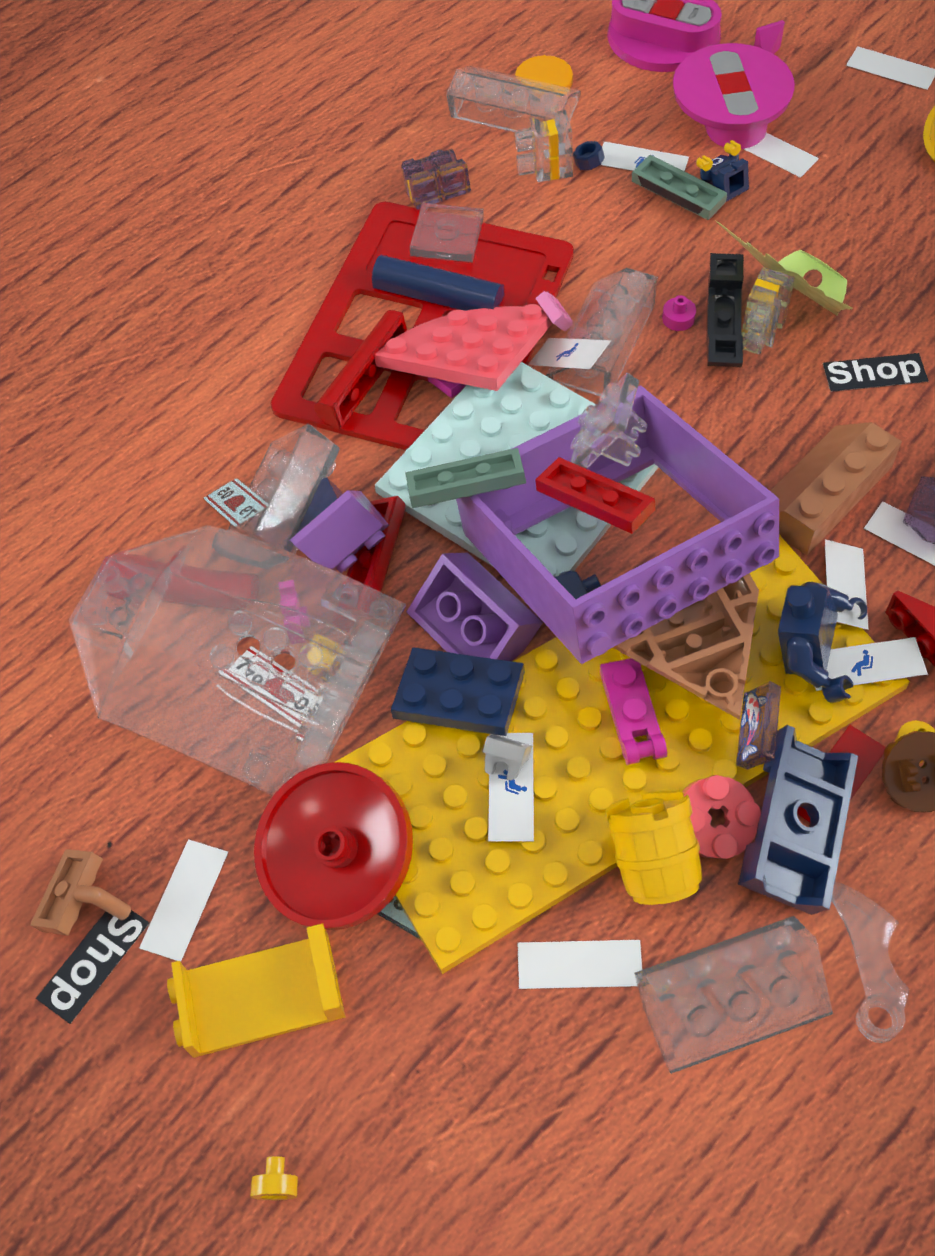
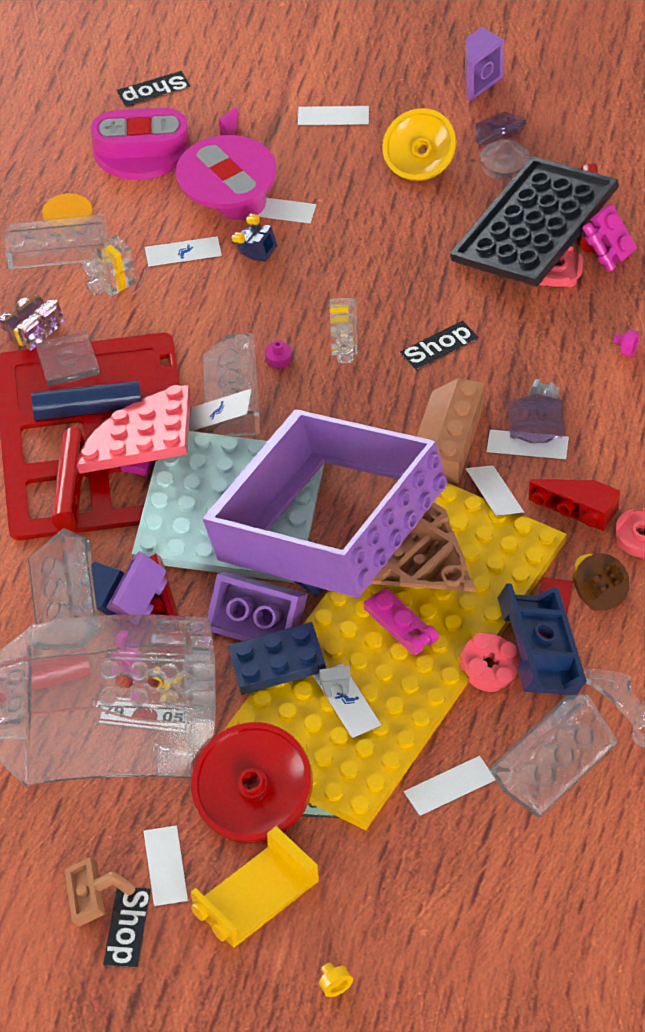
camera: 30 degrees left, 10 degrees down
clear light blue sticker [204,478,270,527] -> none
sand green plate [405,448,526,508] -> none
bright pink tile [535,291,573,332] -> none
red plate [535,457,656,534] -> none
clear plate [570,372,647,469] -> none
dark blue tile [573,141,605,170] -> none
yellow piece [605,791,702,905] -> none
sand green plate [631,155,727,220] -> none
black slope [707,253,744,367] -> none
yellowish green piece [716,221,853,316] -> none
tile [736,681,781,770] -> none
dark blue torso [778,582,867,703] -> none
white sticker [815,637,928,691] -> none

